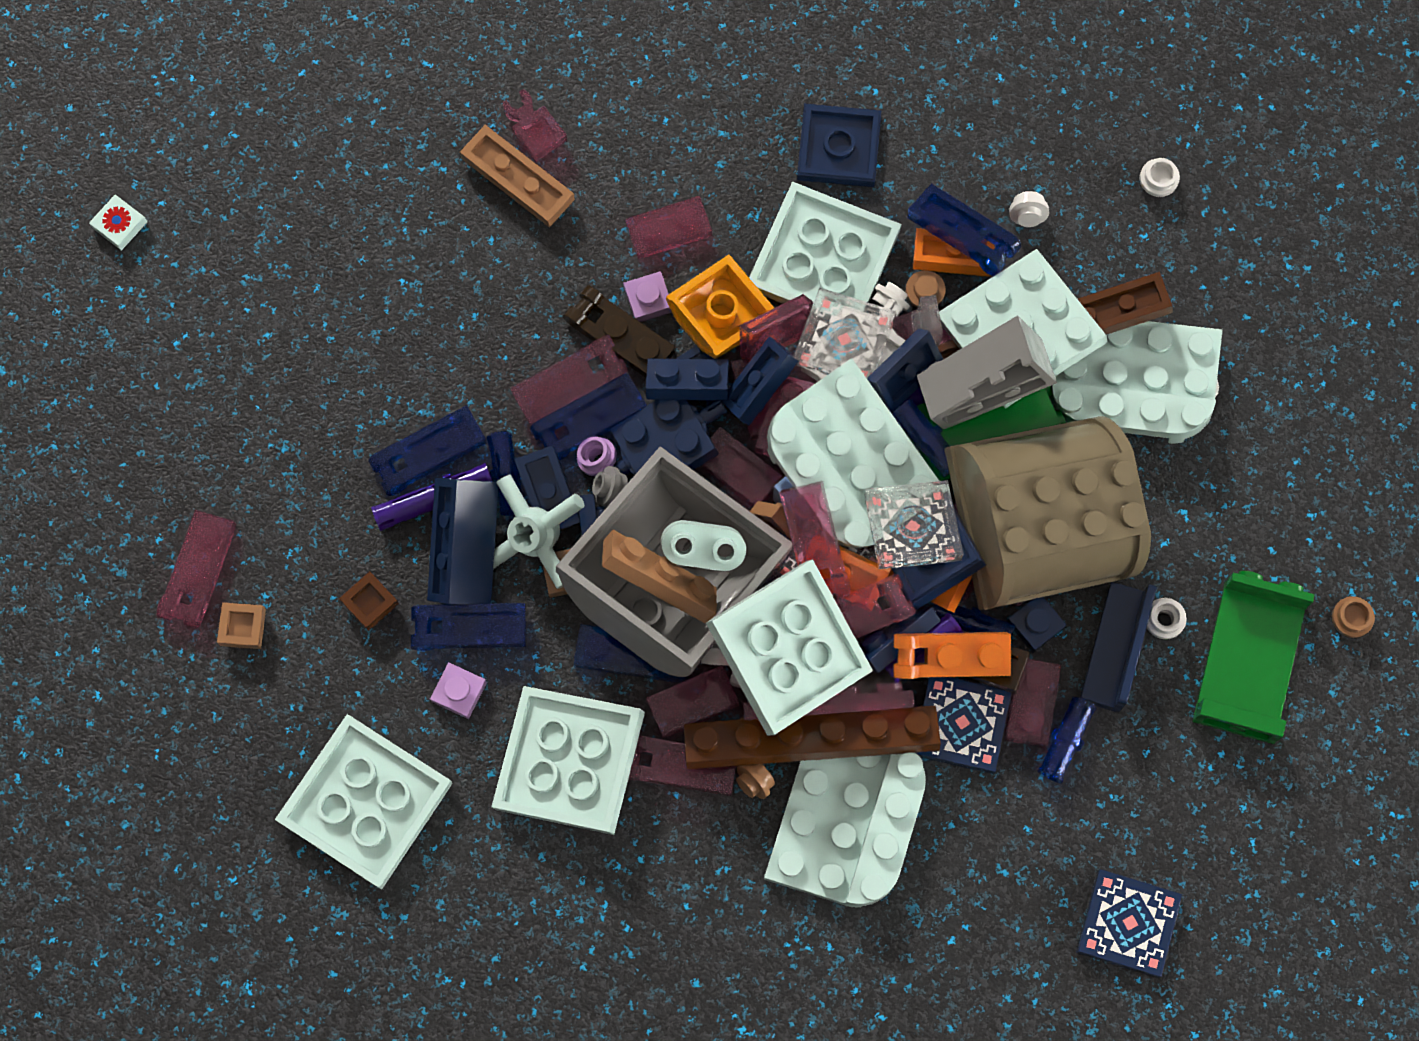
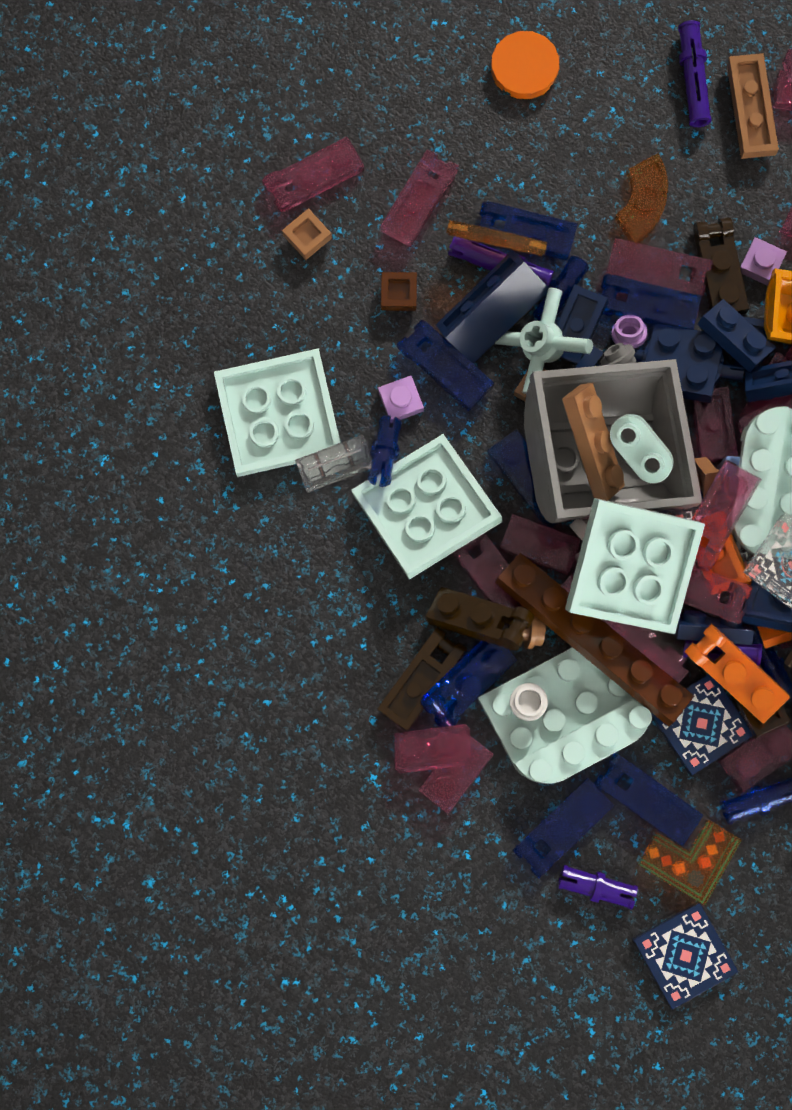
camera: 45 degrees right, 5 degrees up
none -> clear tile [295,434,374,493]
none -> clear blue pin [368,415,402,487]
none -> dark brown plate [377,627,468,732]
none -> clear pink plate [380,149,459,247]
none -> clear pink plate [394,724,471,774]
none -> clear pink plate [418,731,494,814]
none -> clear blue plate [420,641,517,731]
none -> dark brown plate [425,587,534,650]
none -> clear orange tile [446,220,548,256]
none -> orange tile [491,31,559,99]
none -> white plate [510,683,548,721]
none -> clear blue plate [512,778,614,878]
none -> dark purple pin [558,865,638,910]
none -> clear blue plate [594,753,704,846]
none -> clear orange tile [615,153,668,247]
none -> clear orange tile [637,820,742,906]
none -> dark purple pin [678,20,712,127]

